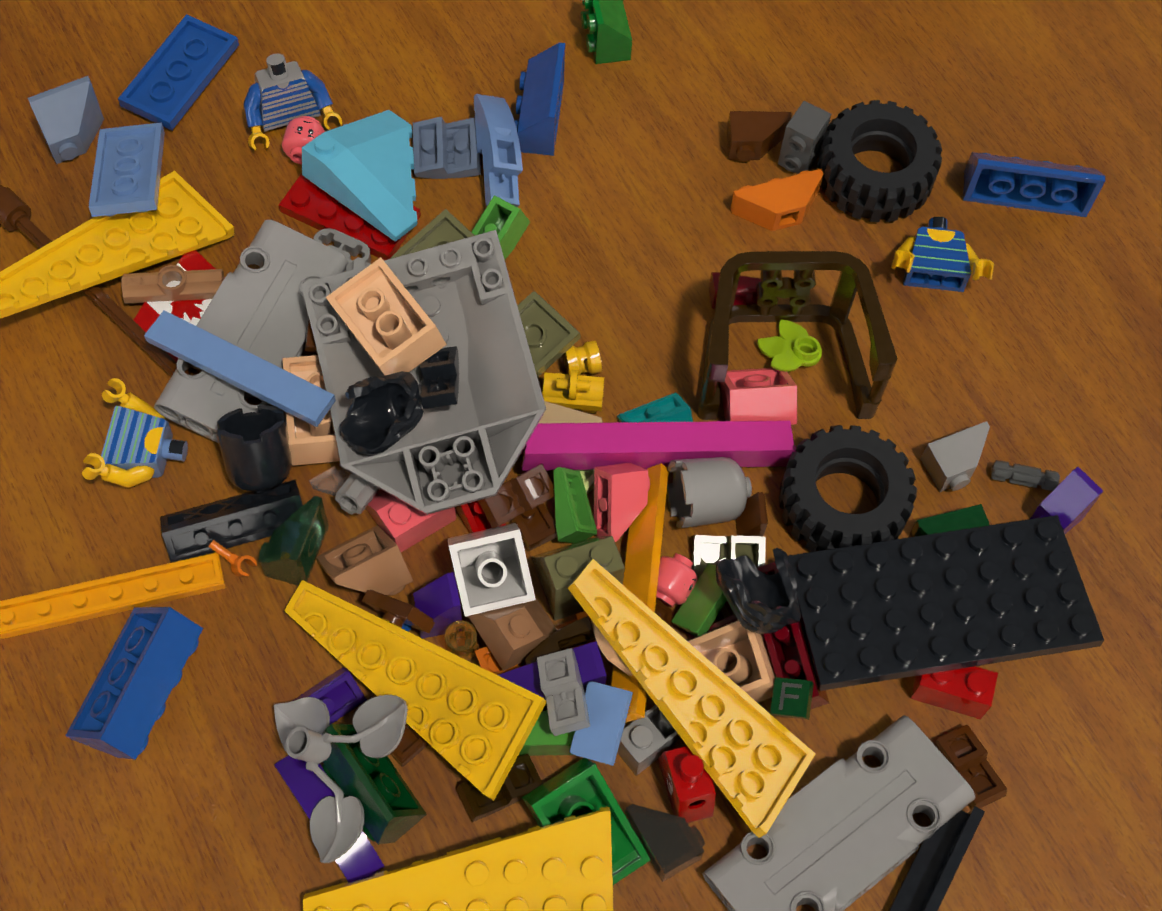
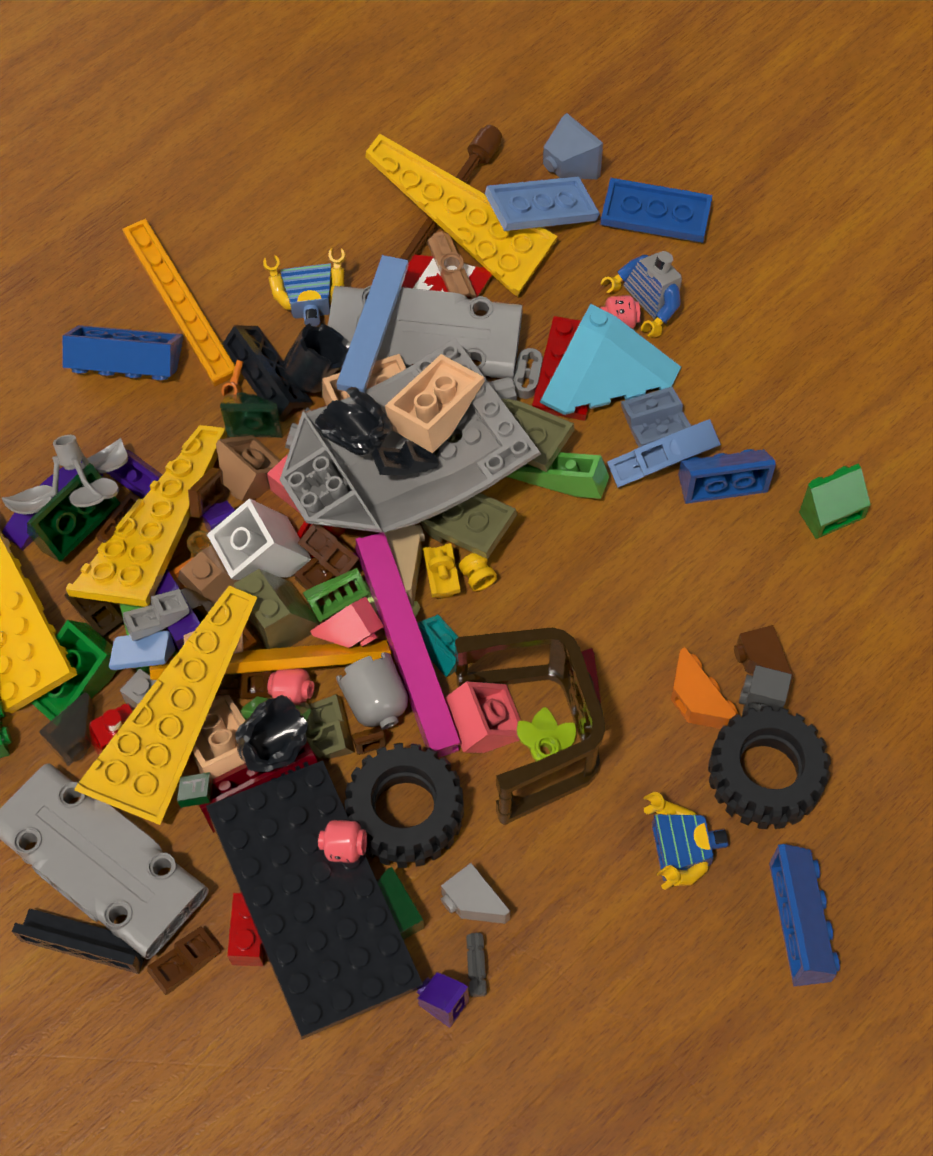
camera: 80 degrees right, 0 degrees up
none -> coral head [318,820,367,863]

